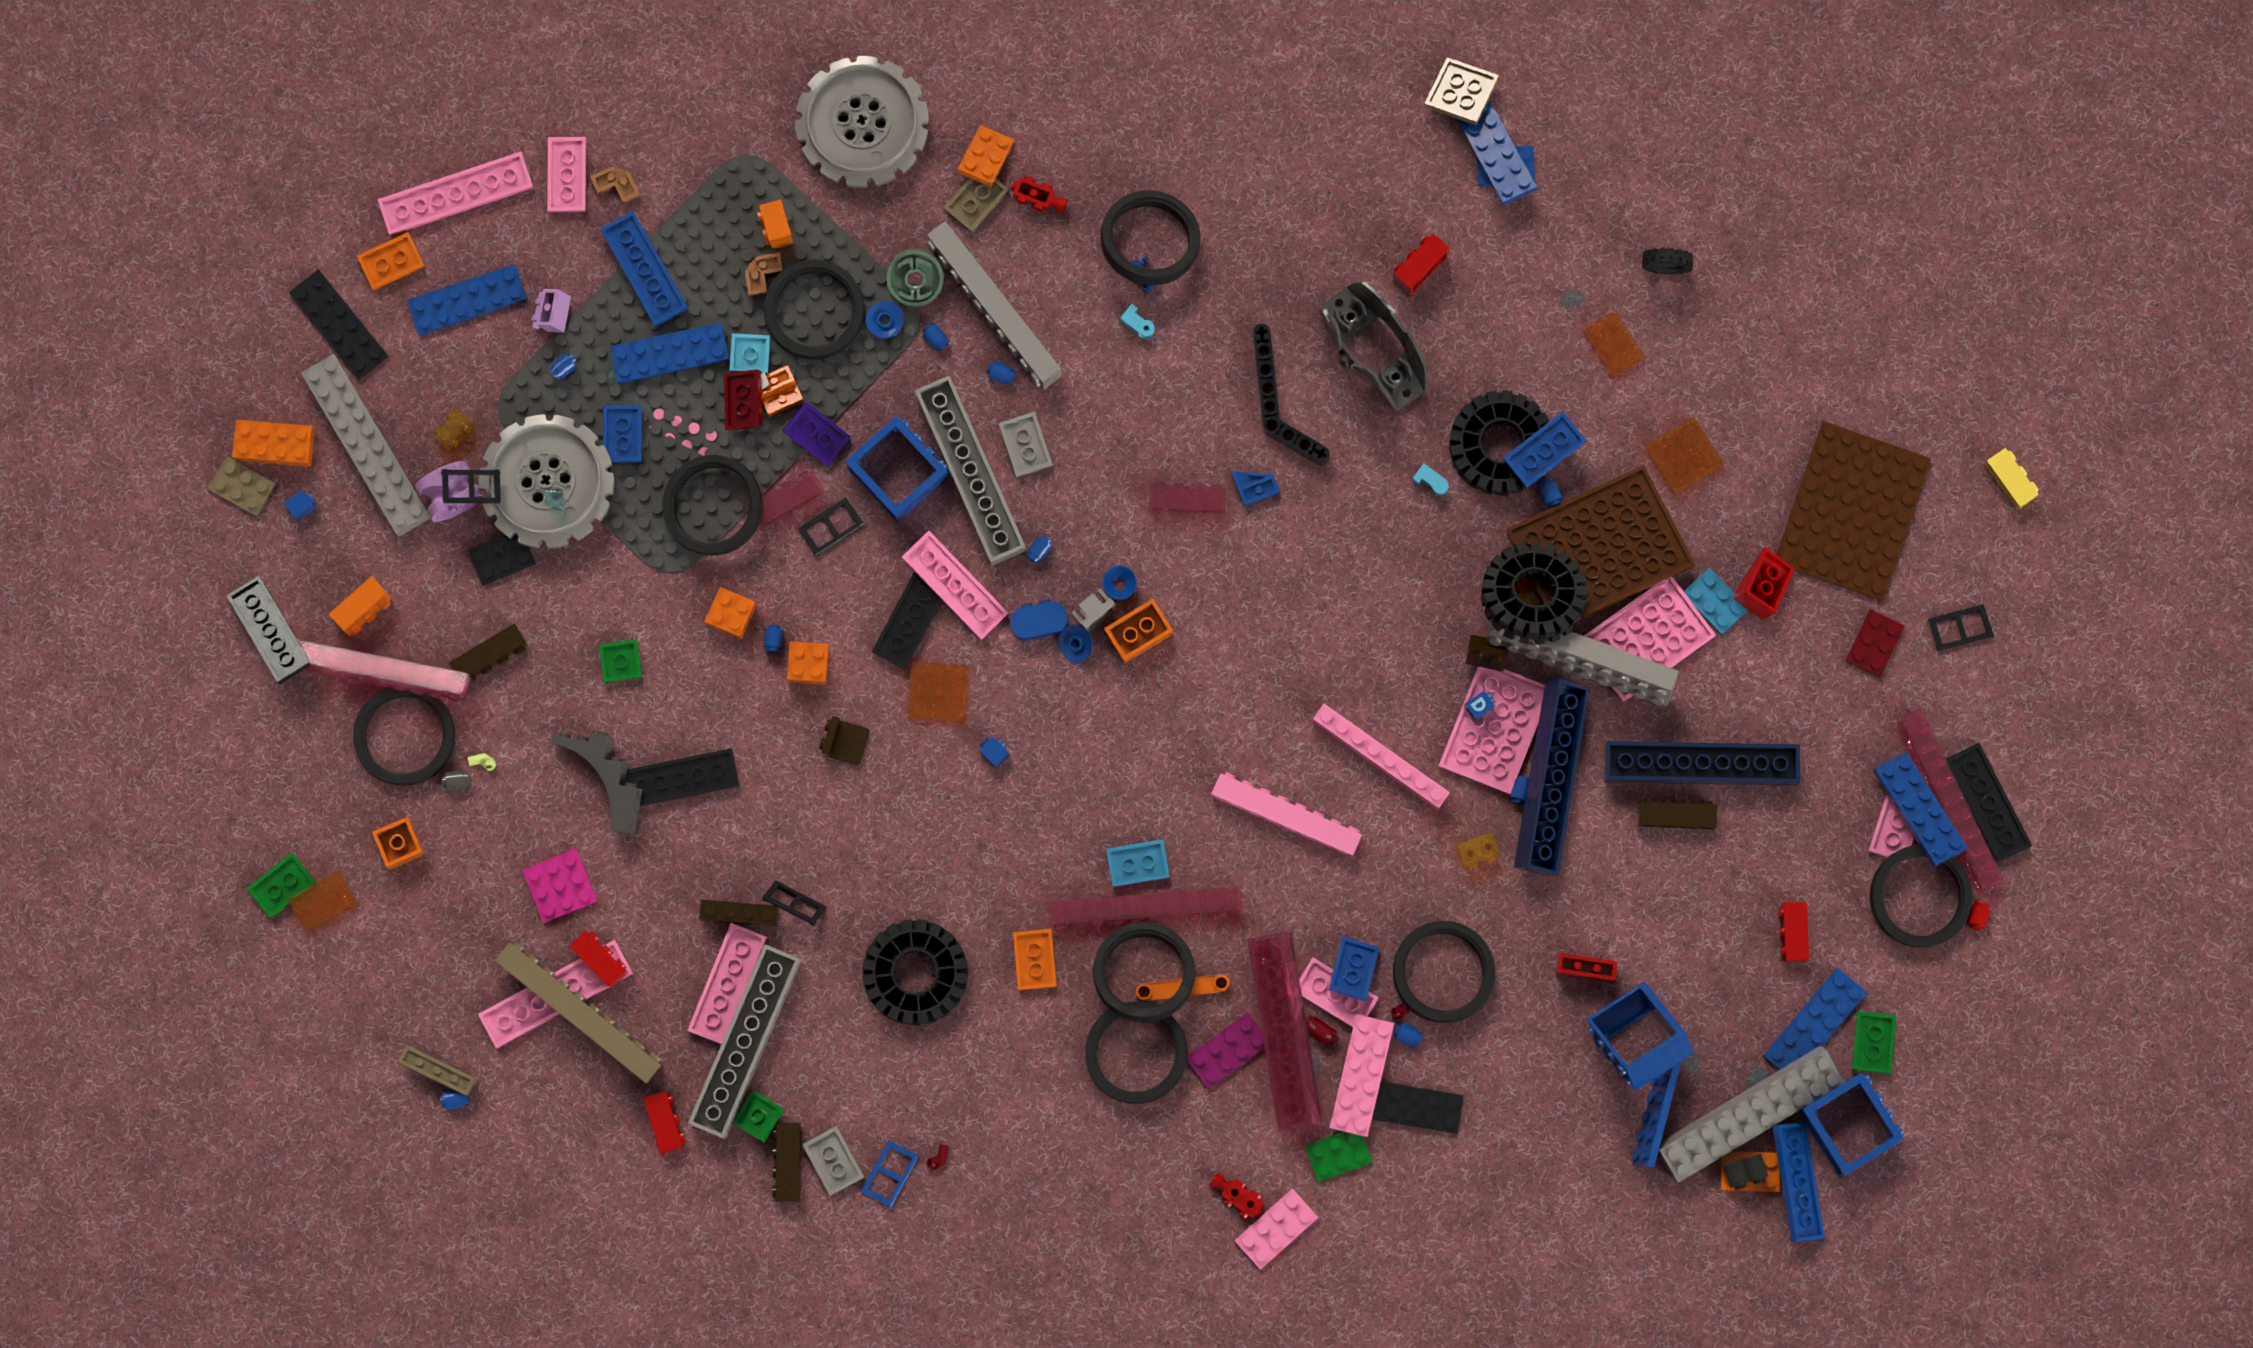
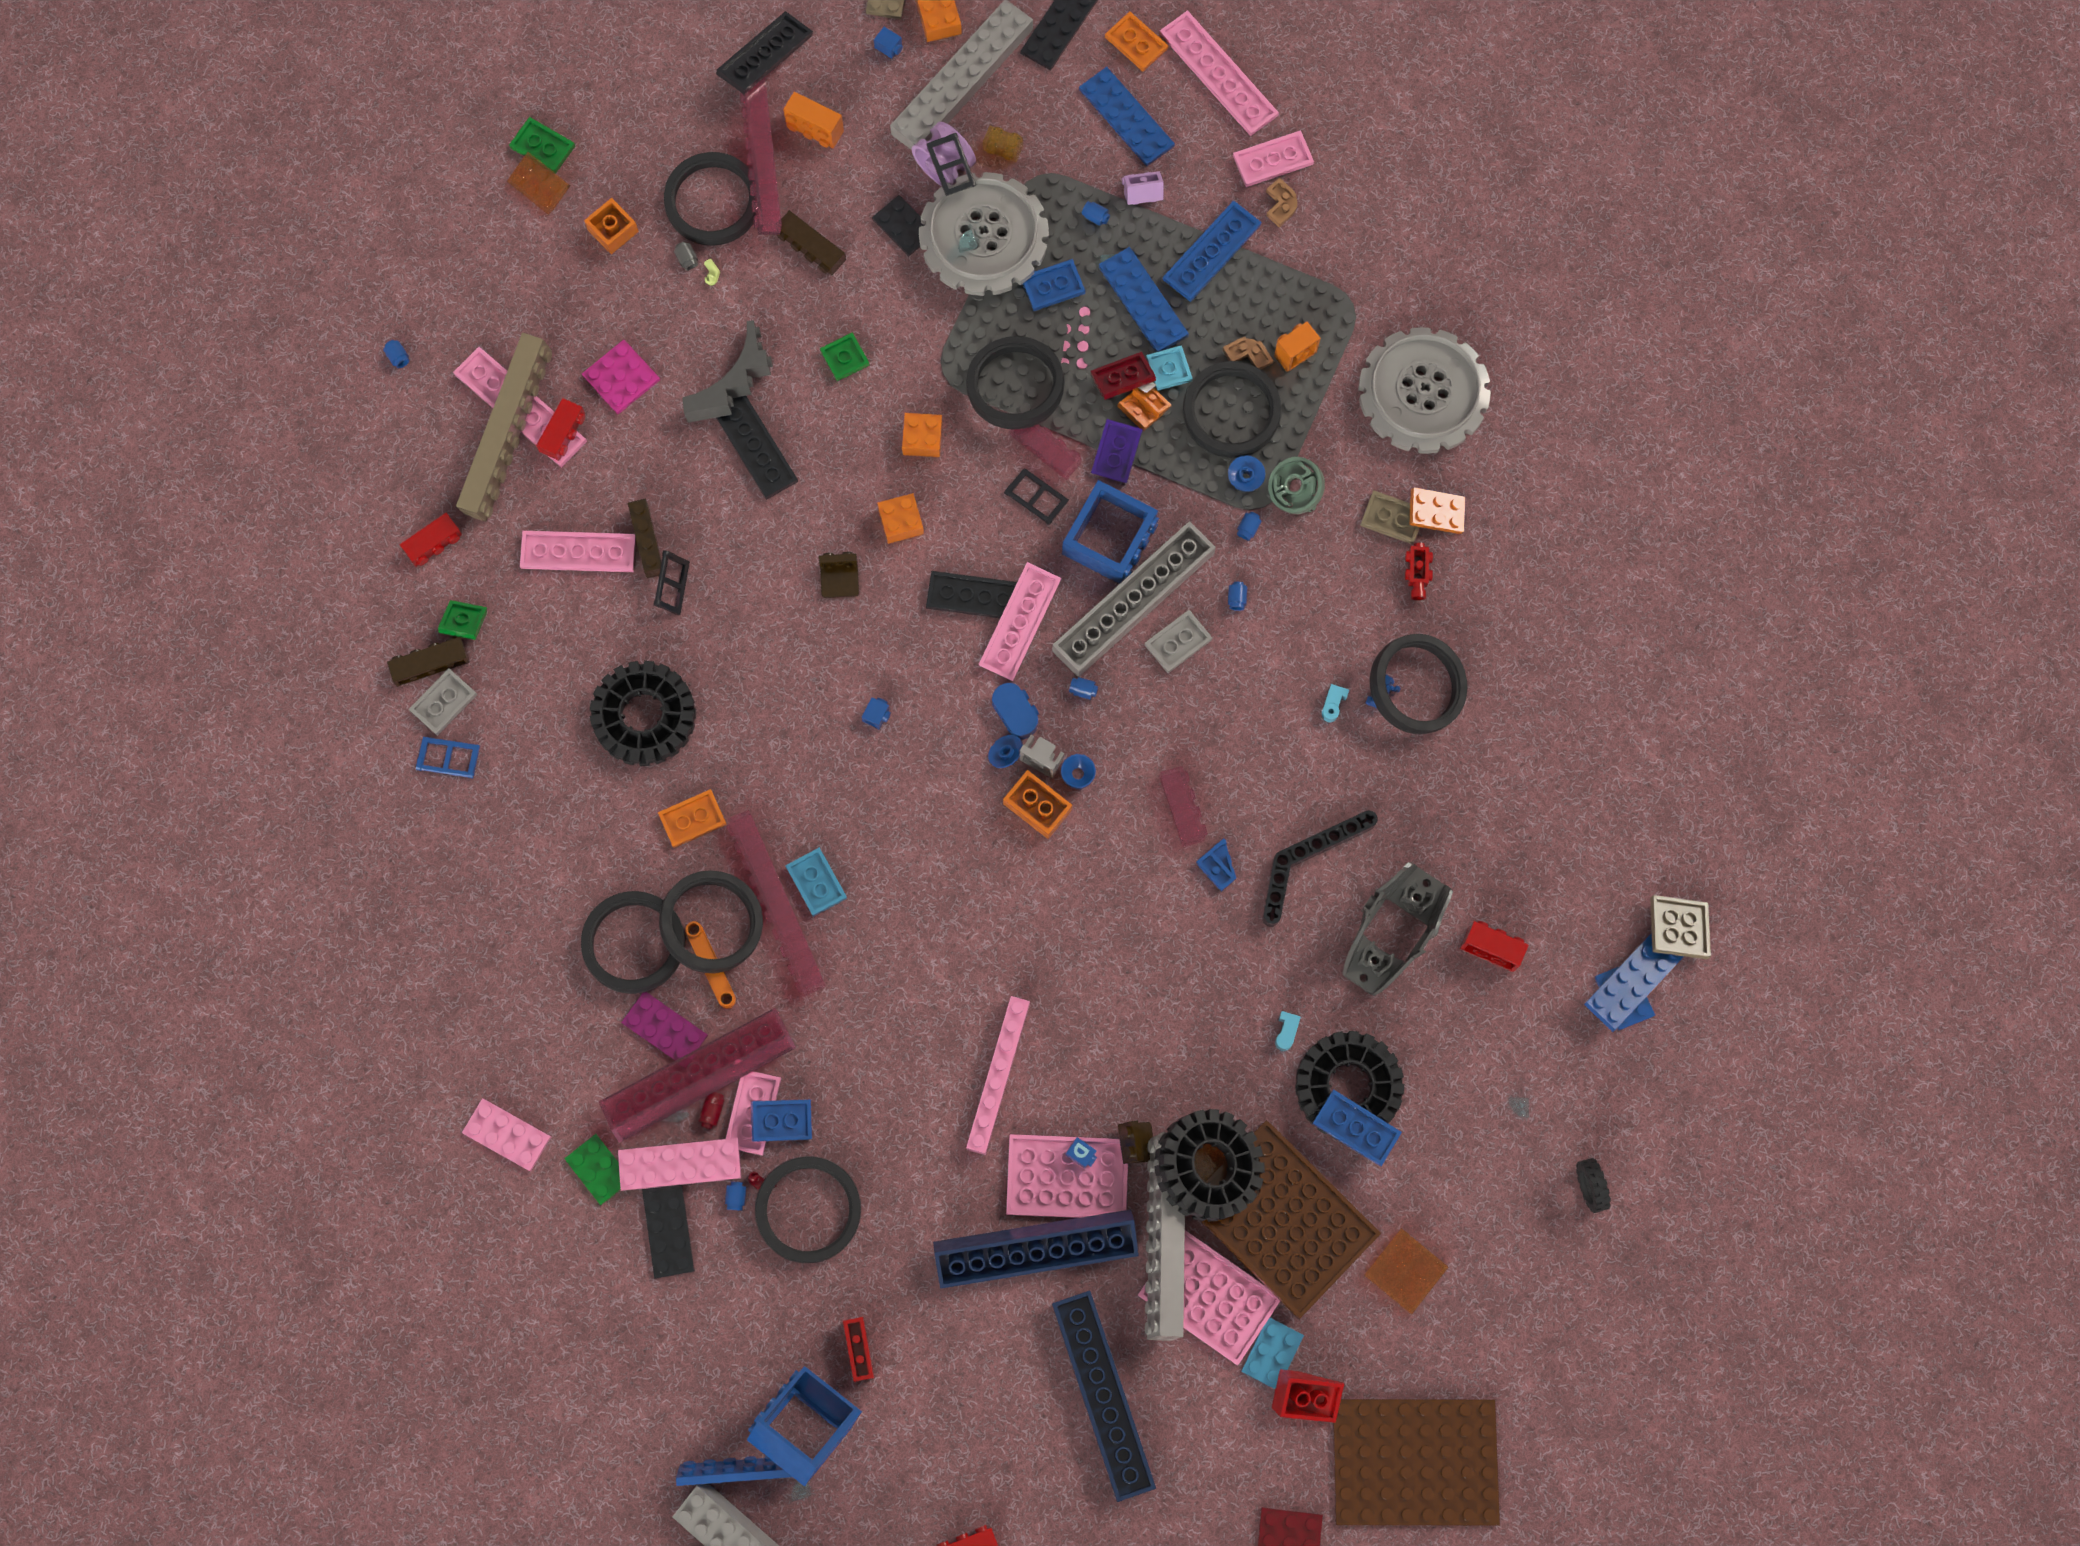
camera: 65 degrees right, 5 degrees down
dark tan fence [397,1045,477,1097] -> none
light grey brick [688,944,802,1140] -> none
blue brick [763,624,784,653] -> none
clear orange plate [908,661,970,723] -> none
dark red arm [926,1145,948,1170] -> none
light grey brick [927,221,1062,390] -> none
red brick [1209,1172,1264,1219] -> none
bright pink brick [1211,772,1362,857] -> none
clear yellow brick [1455,832,1500,870] -> none
blue brick [1509,775,1529,805] -> none
blue brick [1538,478,1563,508] -> none
clear orange plate [1583,311,1646,378] -> none
dark brown brick [1638,798,1717,830] -> none

